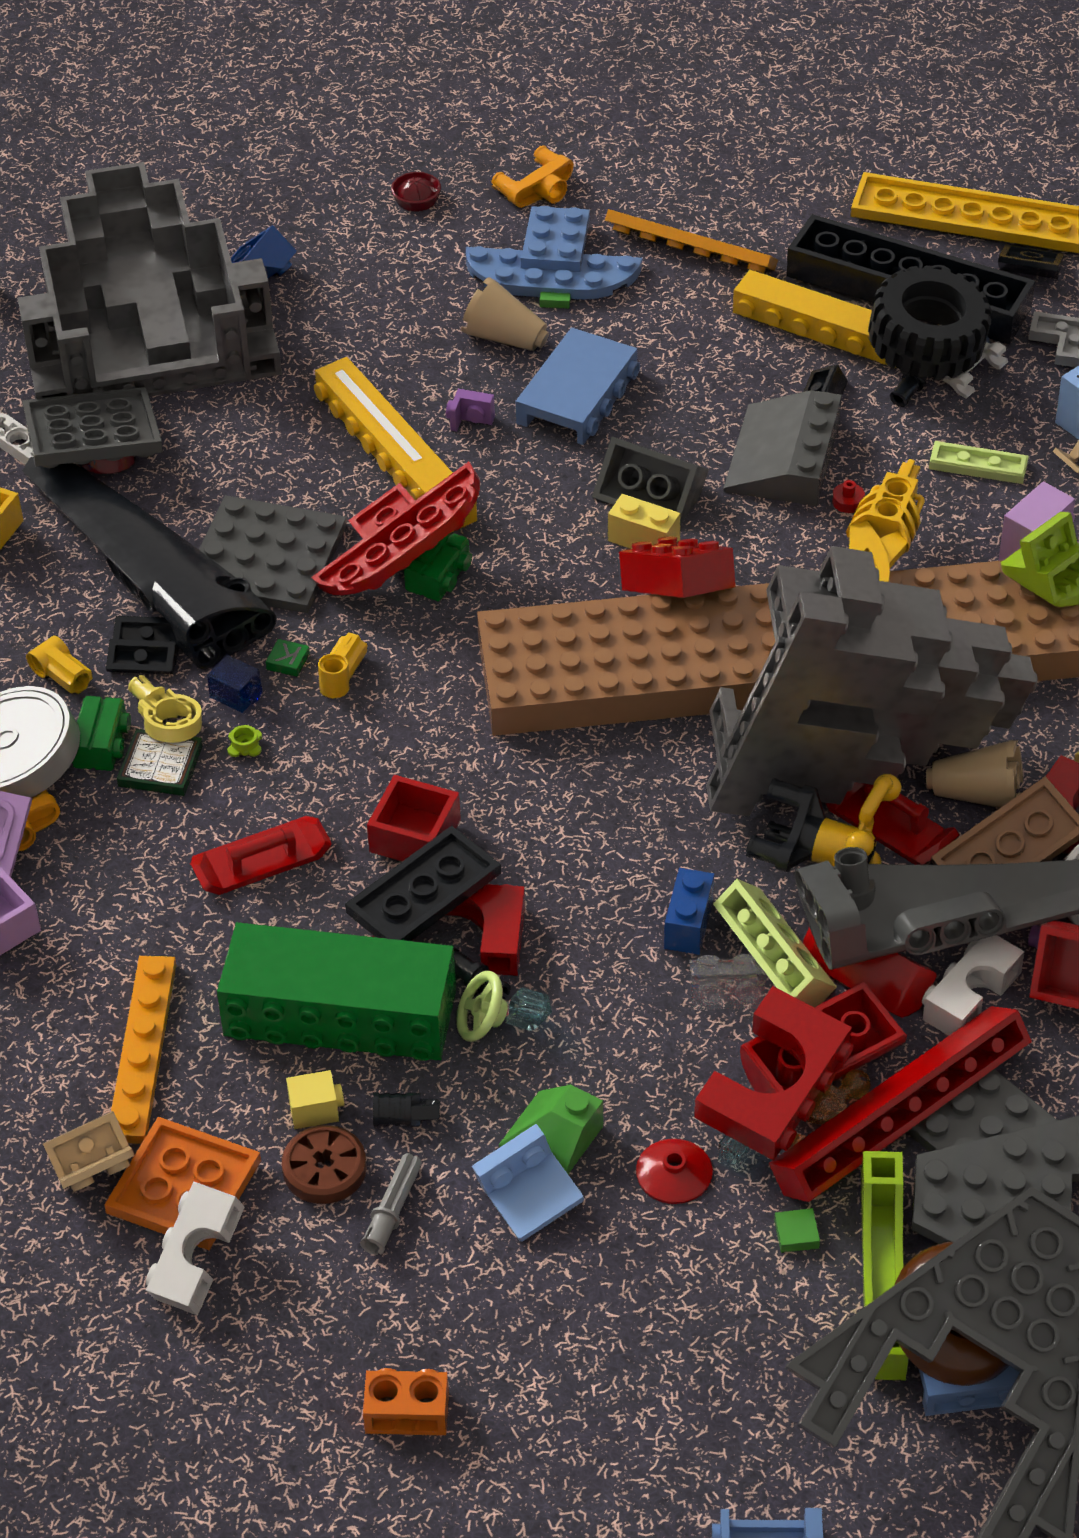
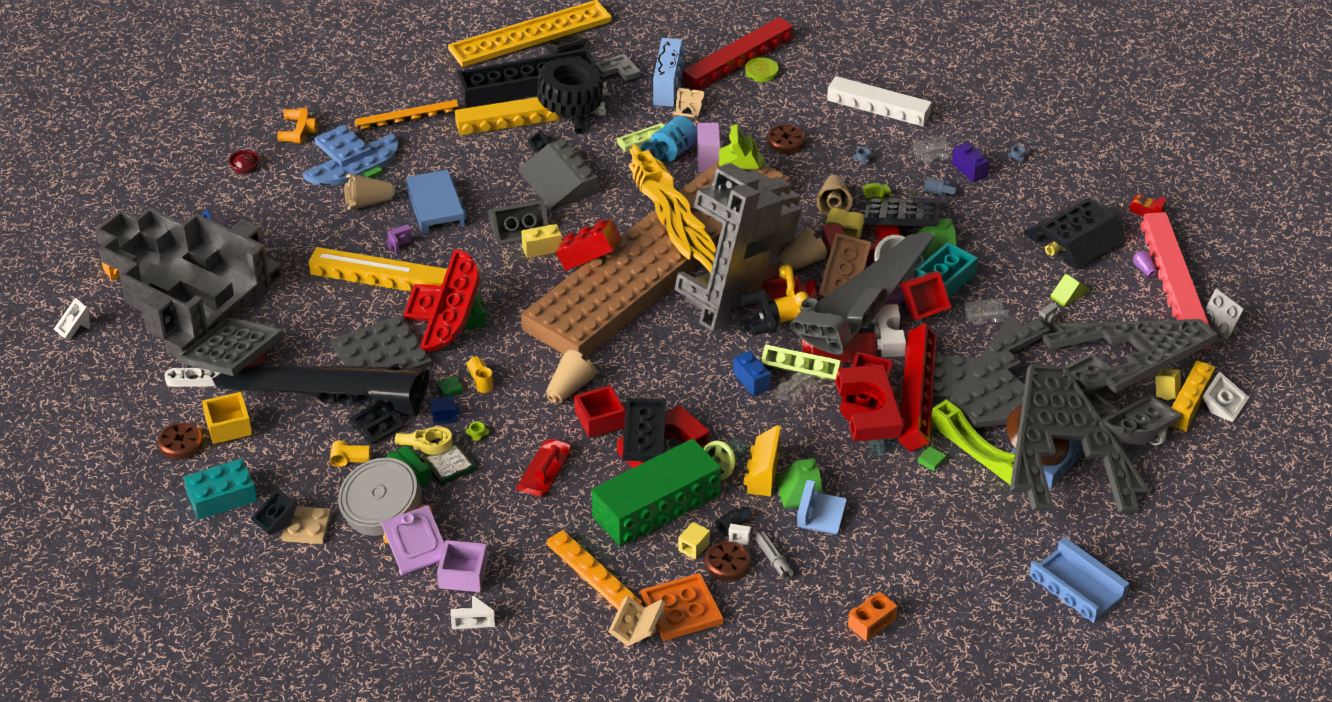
camera: 45 degrees left, 5 degrees down
white arch [146,1181,245,1315] -> none
red dish [636,1139,713,1204] -> none
red tile [832,480,865,513] -> none
none -> tan cone [546,350,597,403]
none -> dark azure cylinder [639,116,697,161]
none -> white tile [729,524,751,546]
none -> yellow slope [744,425,781,497]

